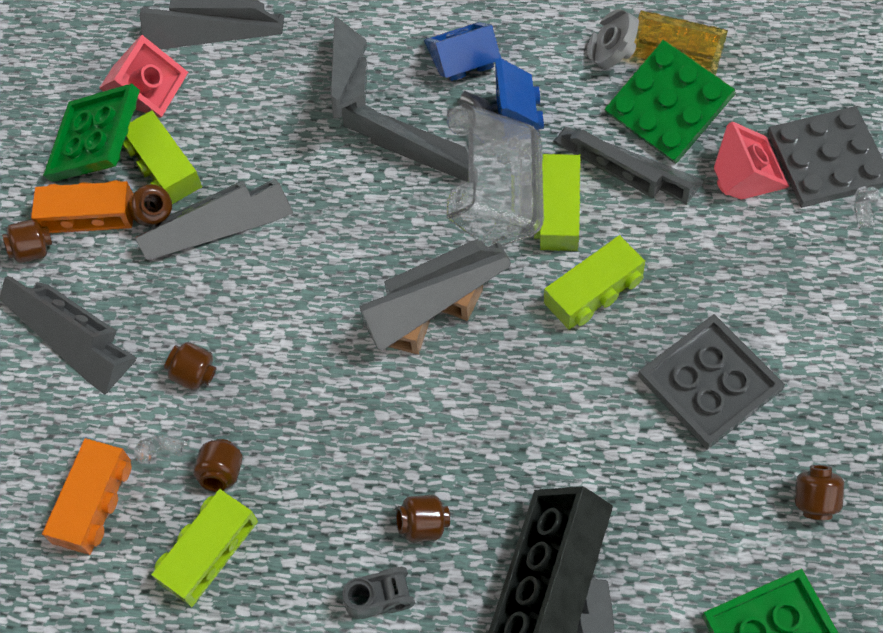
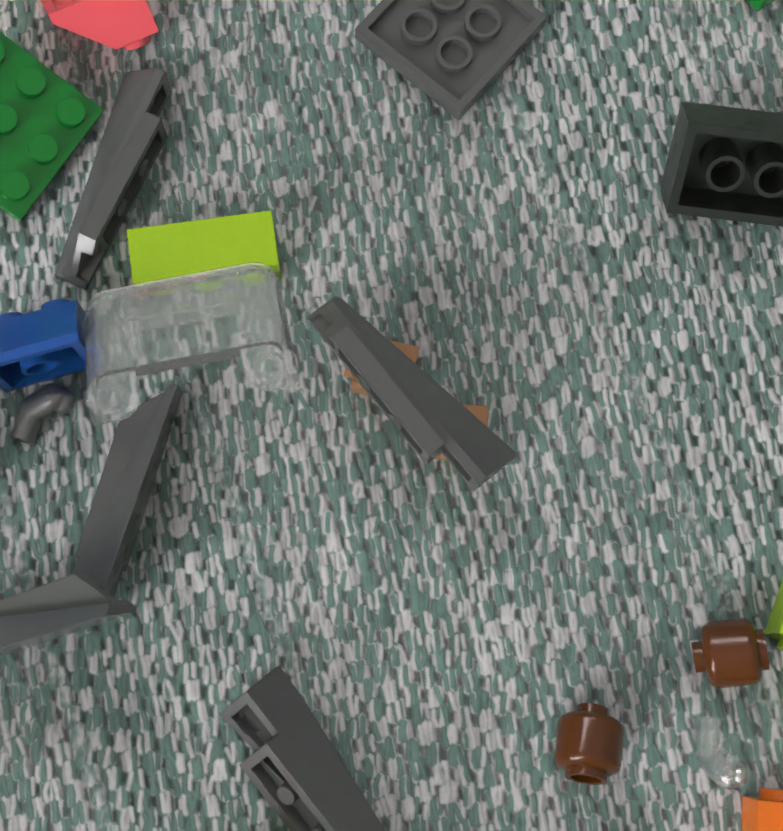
camera: 115 degrees left, 15 degrees up
reddish brown head [396,494,450,543] -> none
lime brick [544,235,646,330] -> none

